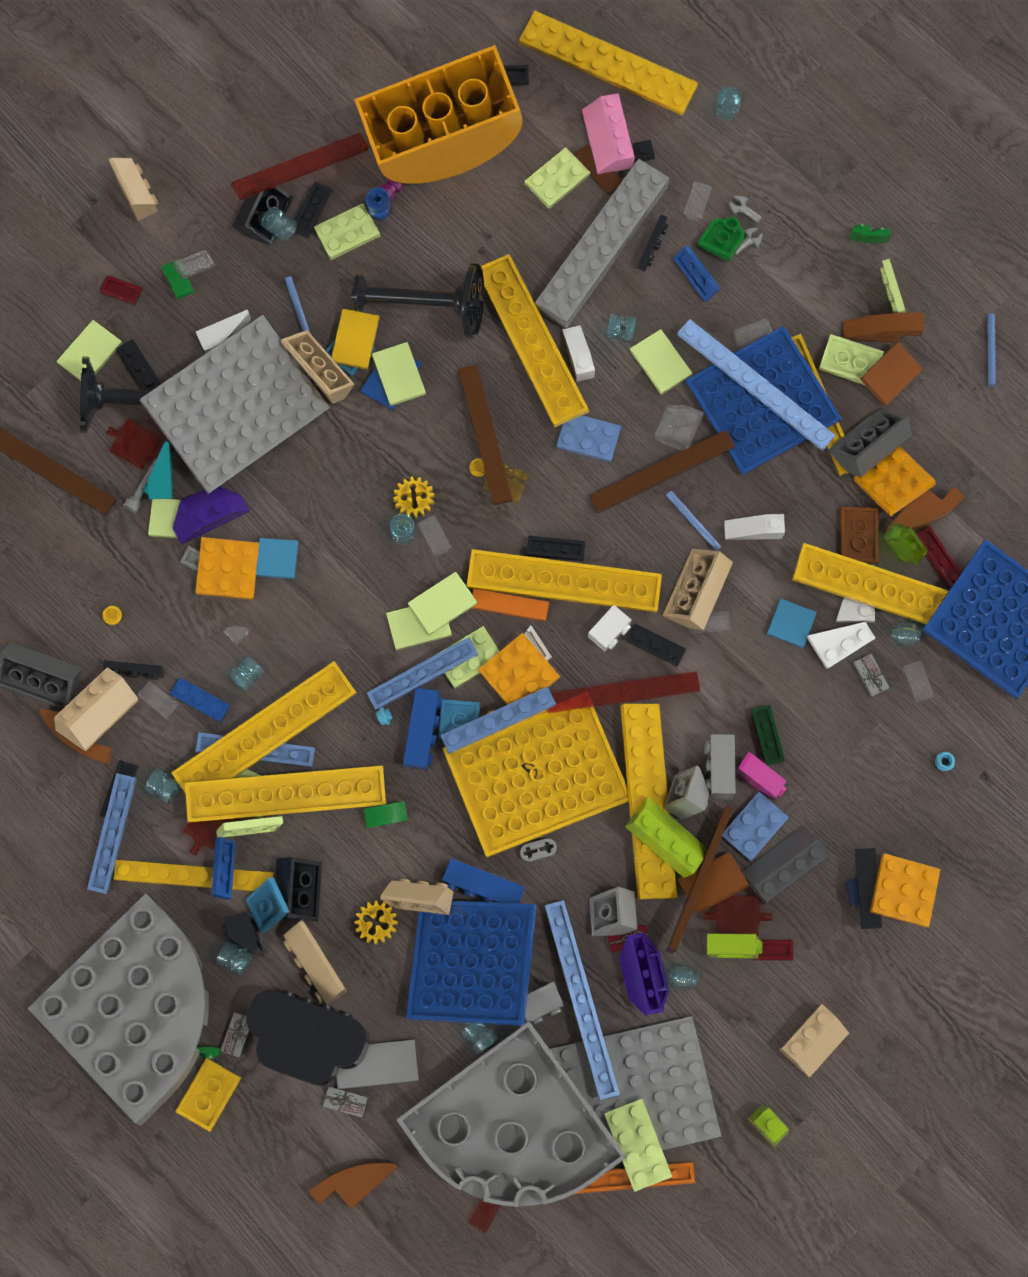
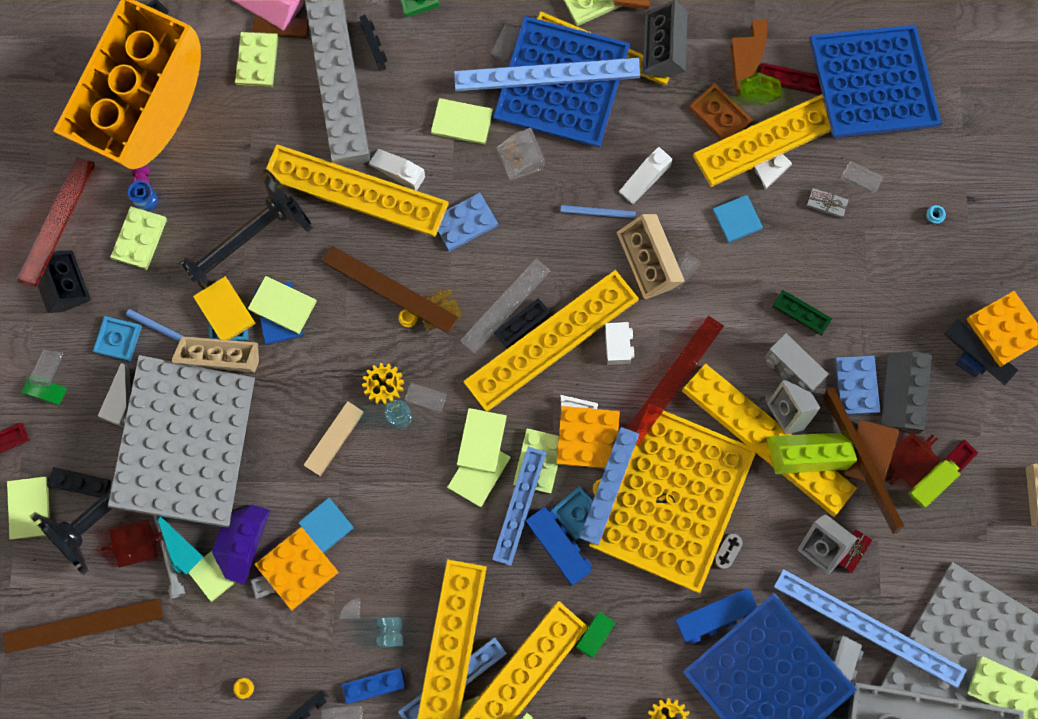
camera: 40 degrees left, 0 degrees up
clear light blue wheel [261,207,297,241] -> none
black plate [292,181,332,238] -> none
medium azure plate [376,707,393,726] -> none
tan slope [380,879,453,915] -> none
orange tile [471,589,549,622] -> none
reddish brown tile [590,430,735,513] -> none
clear light blue wheel [606,313,636,341] -> none
dark purple wedge [620,933,669,1016] -> none
black plate [626,623,686,667] -> none
clear light blue head [669,963,699,991] -> none
blue plate [673,246,720,302] -> none
dark pink slope [735,752,786,800] -> none
white wing [806,622,875,669] -> none
light orange plate [854,446,936,516] -> none
clear light blue head [892,622,921,648] -> none
none -> dark azure tile [93,316,142,362]
none -> tan tile [304,401,364,476]
none -> clear plate [460,258,550,355]

